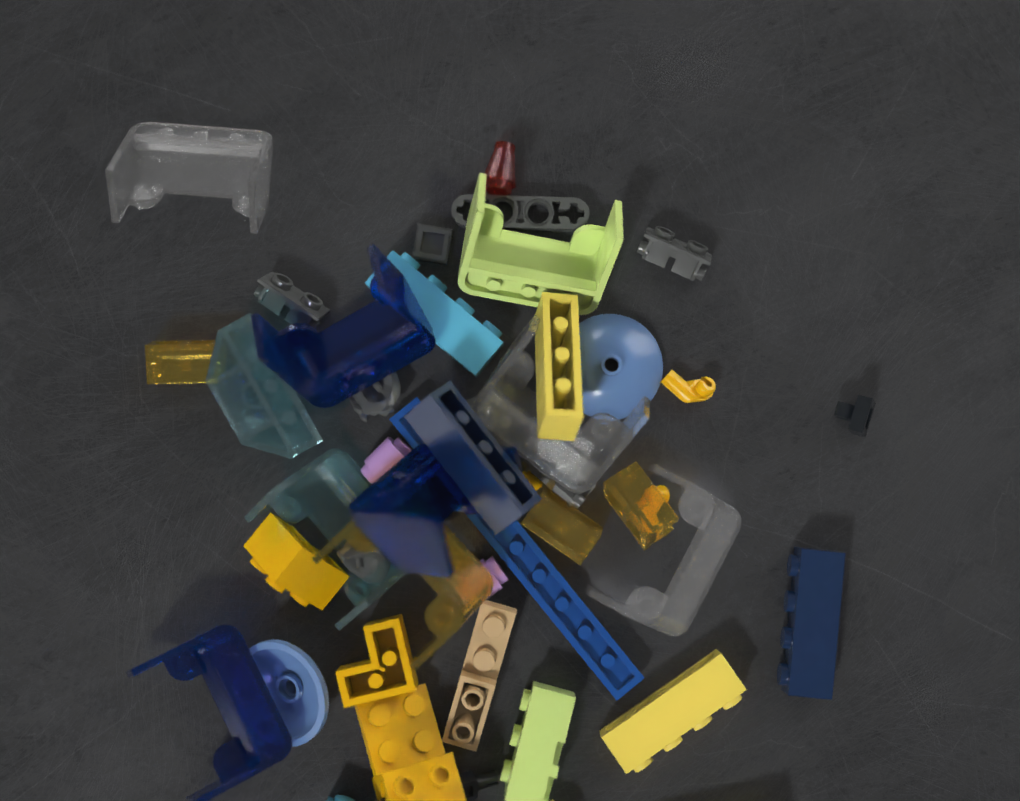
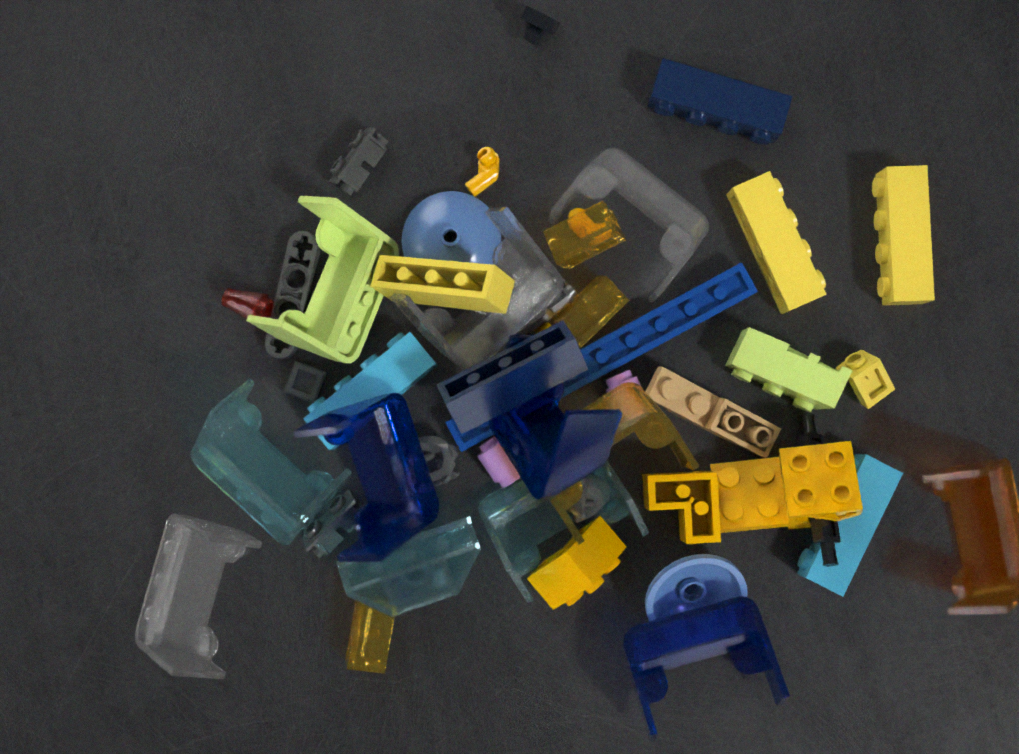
camera: 85 degrees left, 0 degrees up
none -> clear light blue windscreen [190,378,352,545]

